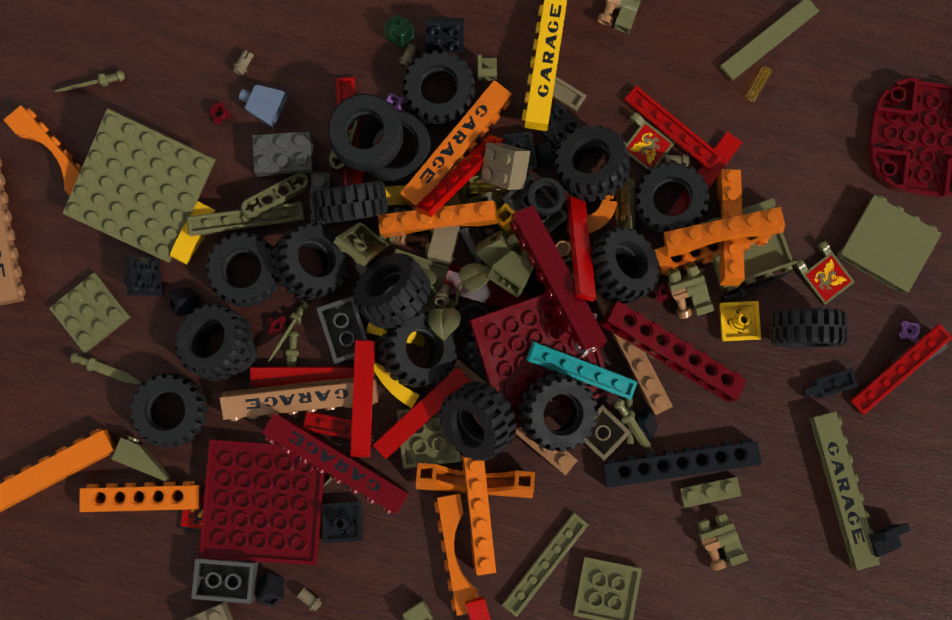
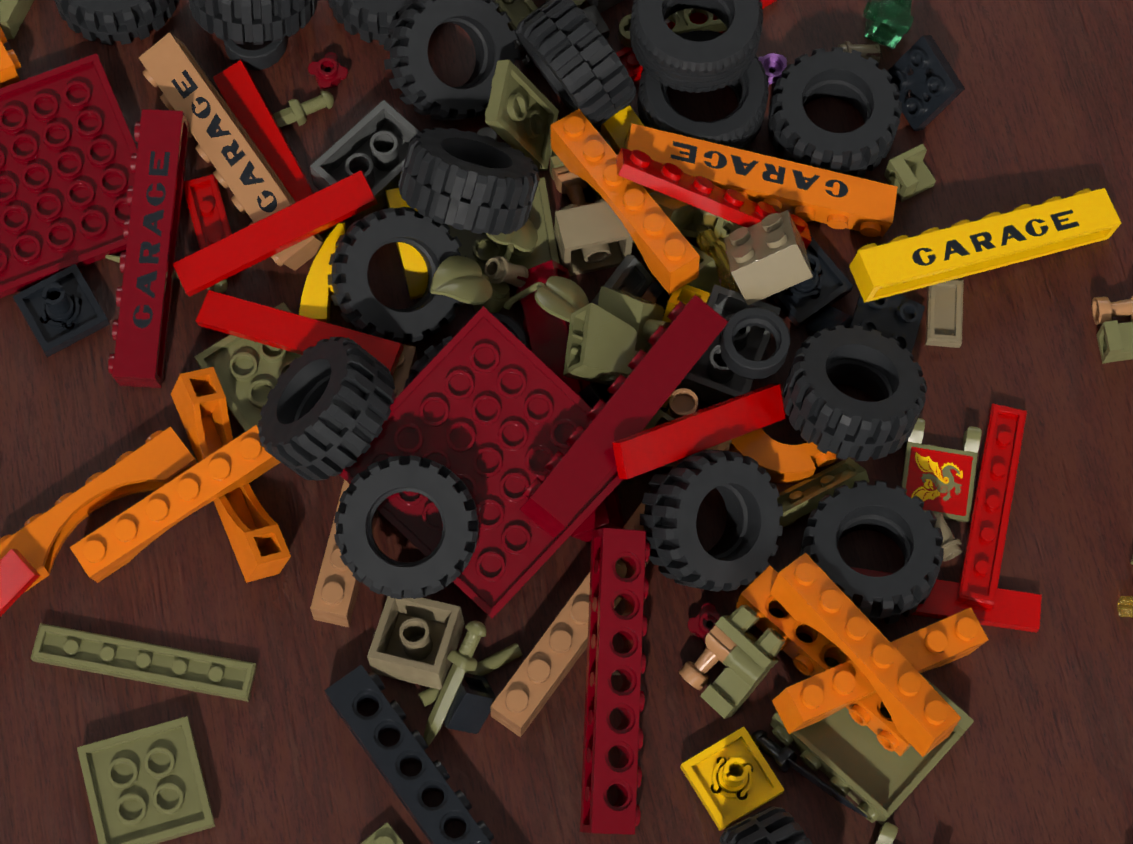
camera: 55 degrees right, 15 degrees down
olive sword [268,299,310,362] -> none
teal tile [526,342,638,400] -> none

